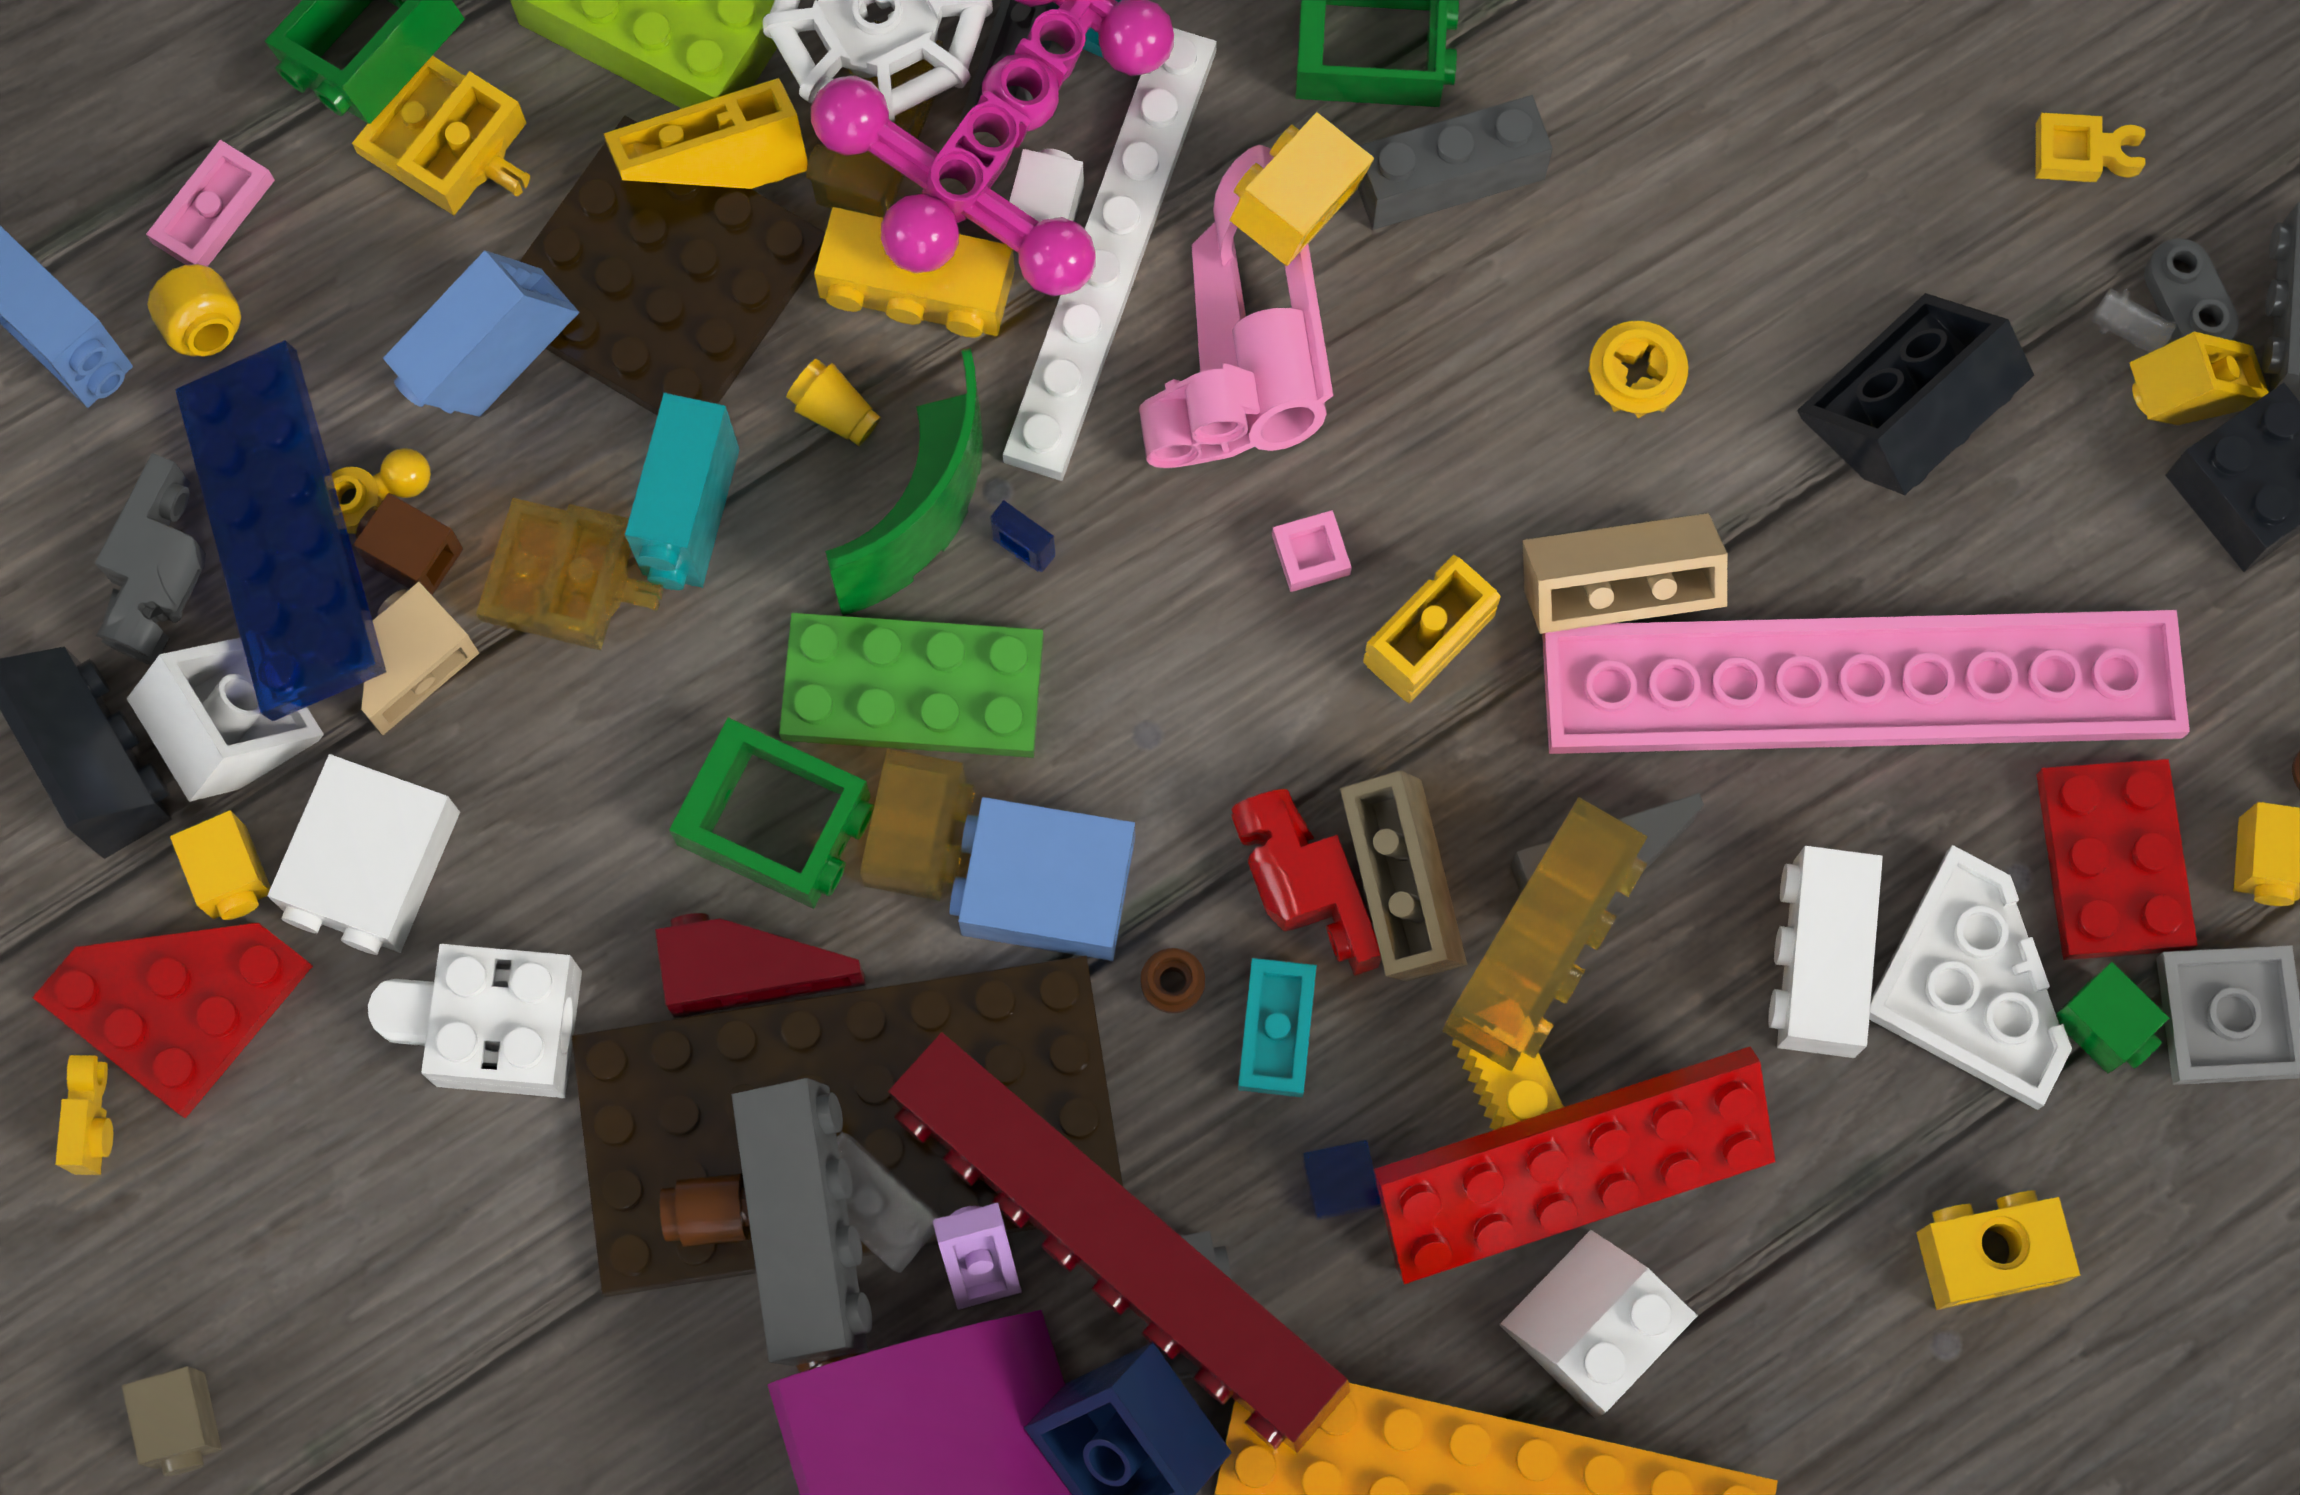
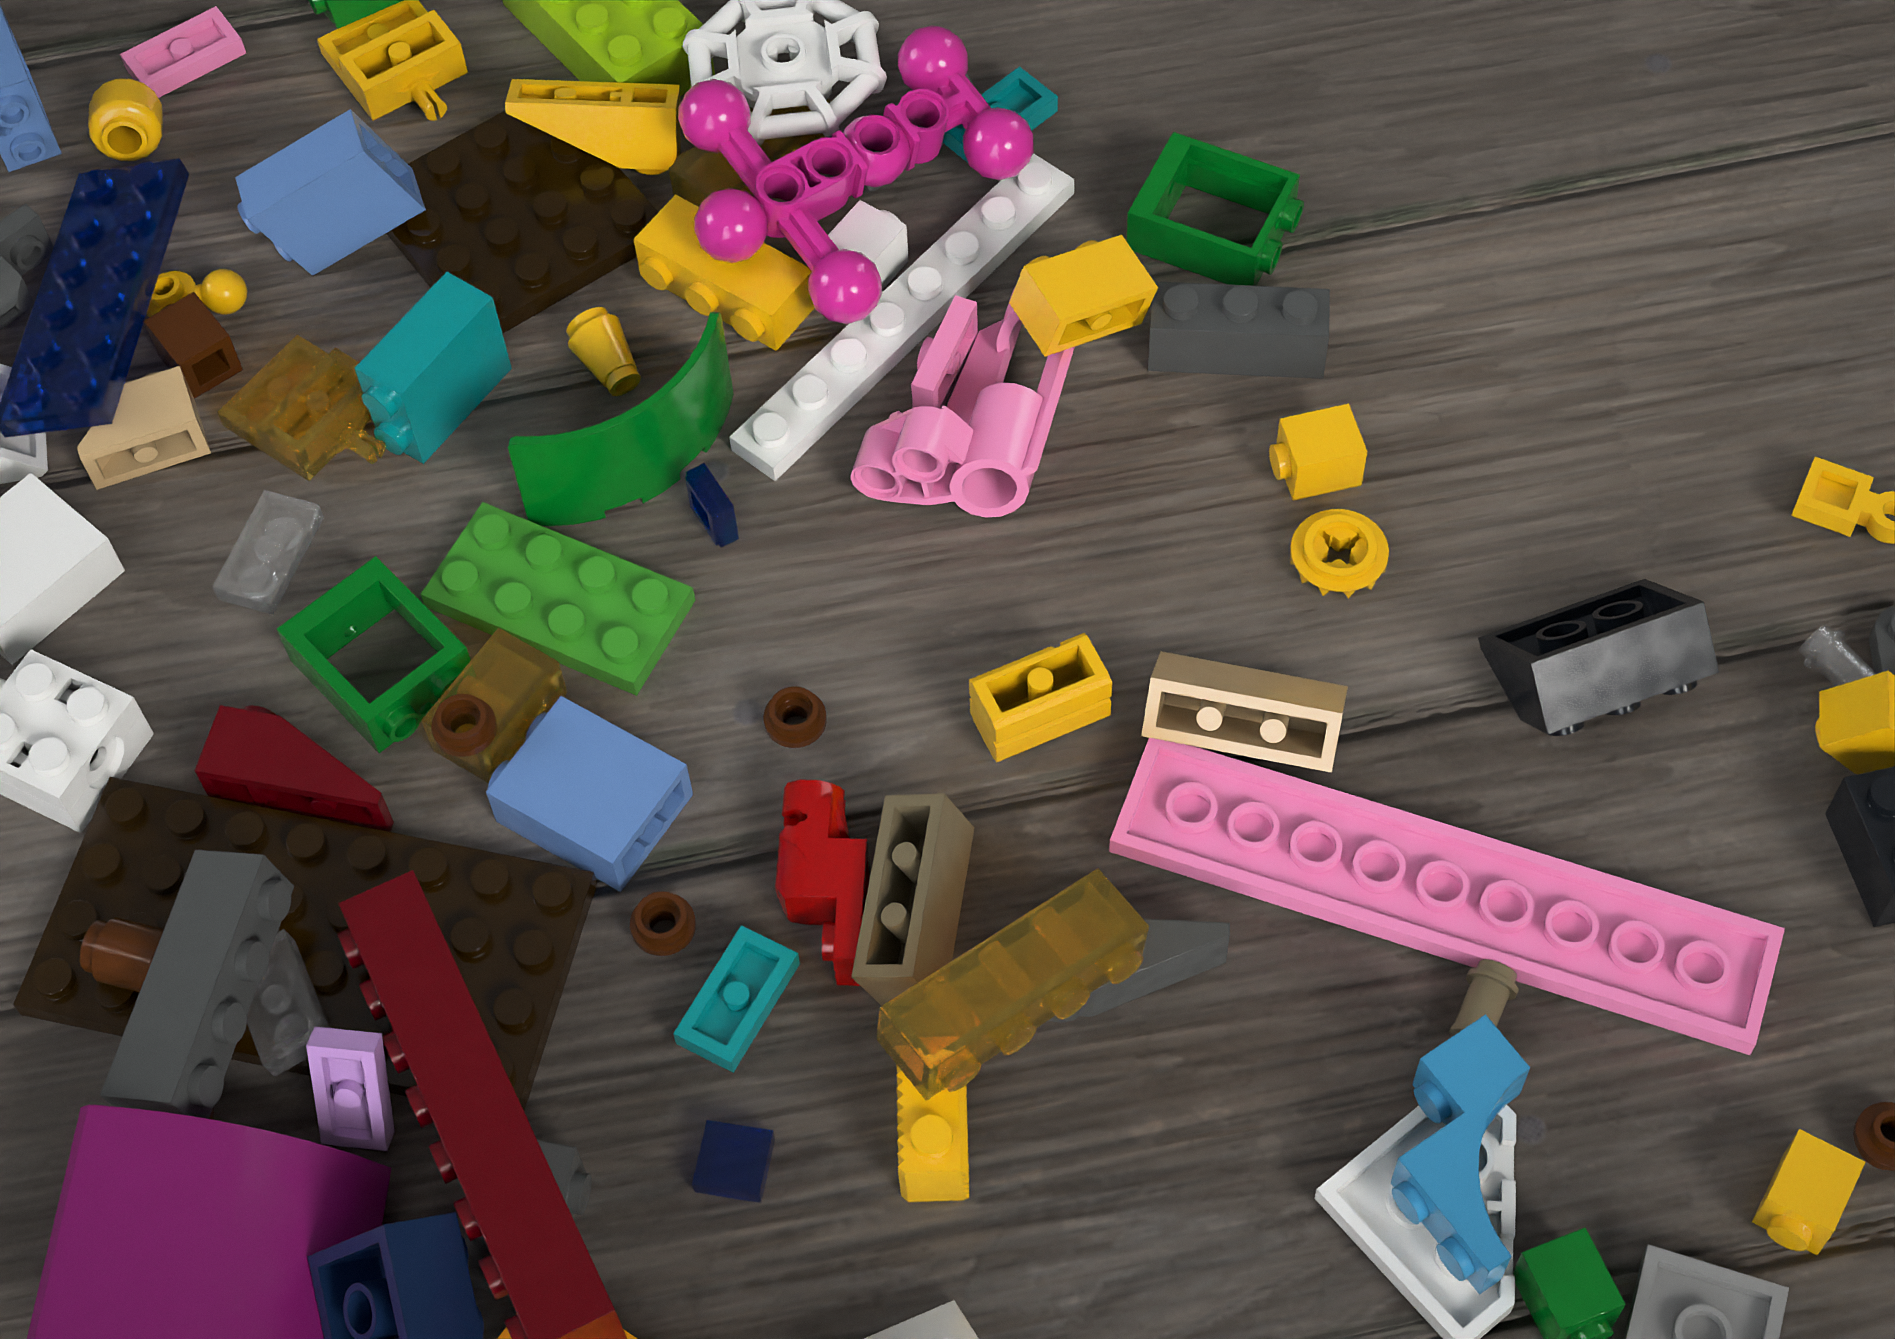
camera: 25 degrees right, 15 degrees down
bright pink plate [1272,510,1352,592] -> none
red plate [1373,1046,1776,1284] -> none
white brick [1768,846,1883,1058] -> none
red plate [2036,759,2198,960] -> none
none -> clear plate [212,490,324,615]
none -> reddish brown plate [431,694,497,757]
none -> reddish brown plate [763,686,827,748]
none -> bright pink plate [911,295,978,409]
none -> yellow brick [1269,403,1368,501]
none -> dark azure arch [1391,1014,1530,1295]
none -> dark tan pin [1449,959,1519,1037]

